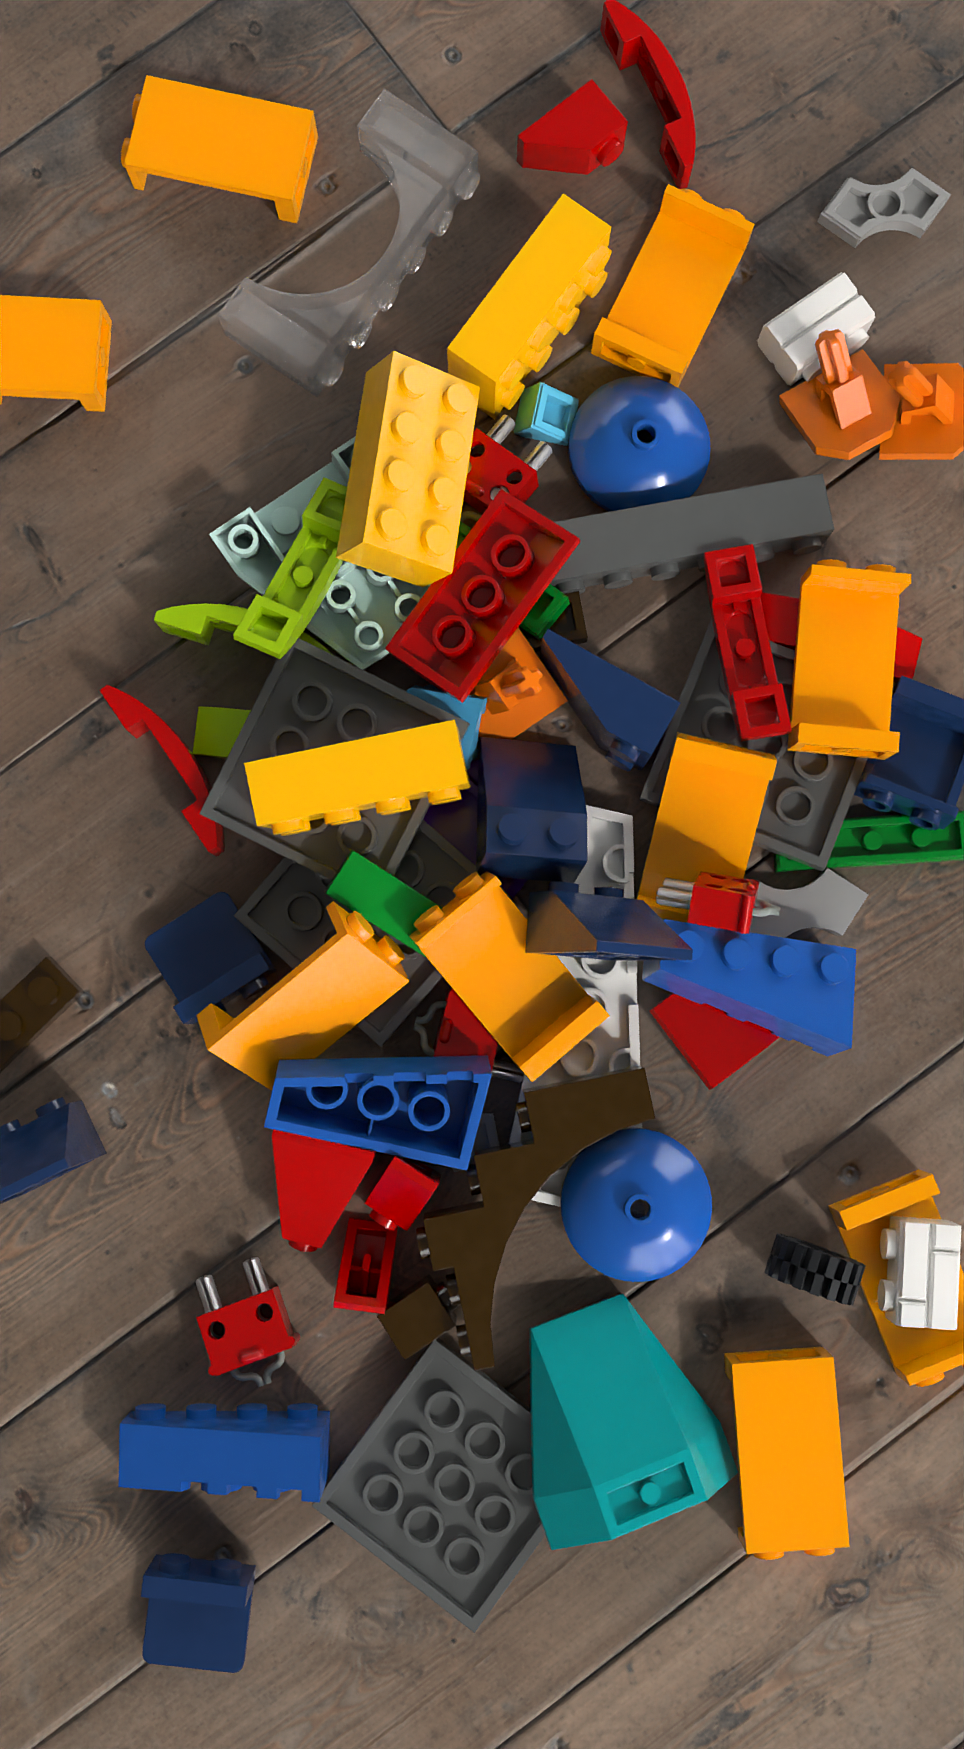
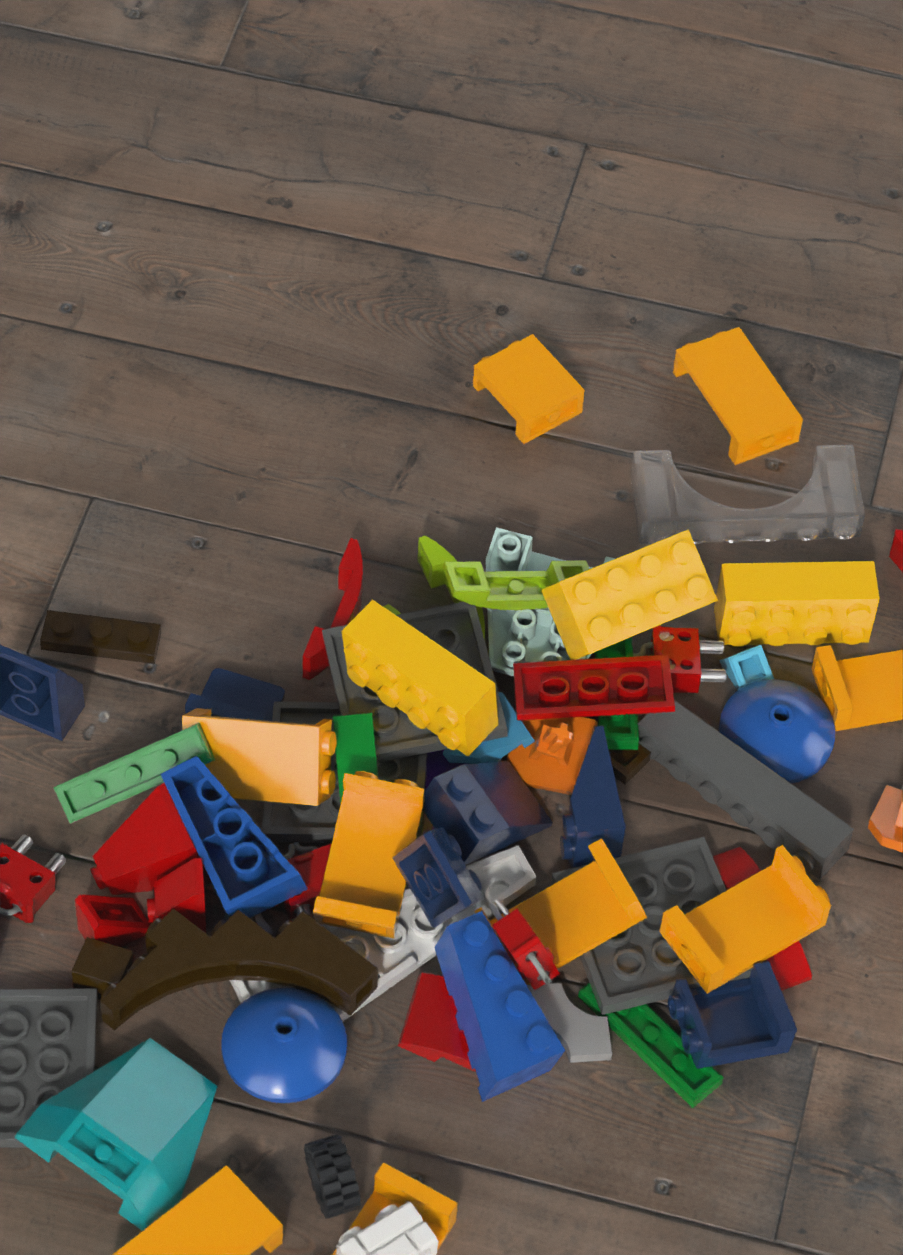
camera: 50 degrees right, 30 degrees down
red slope [704,544,792,742] -> none
none -> tile [53,723,215,823]

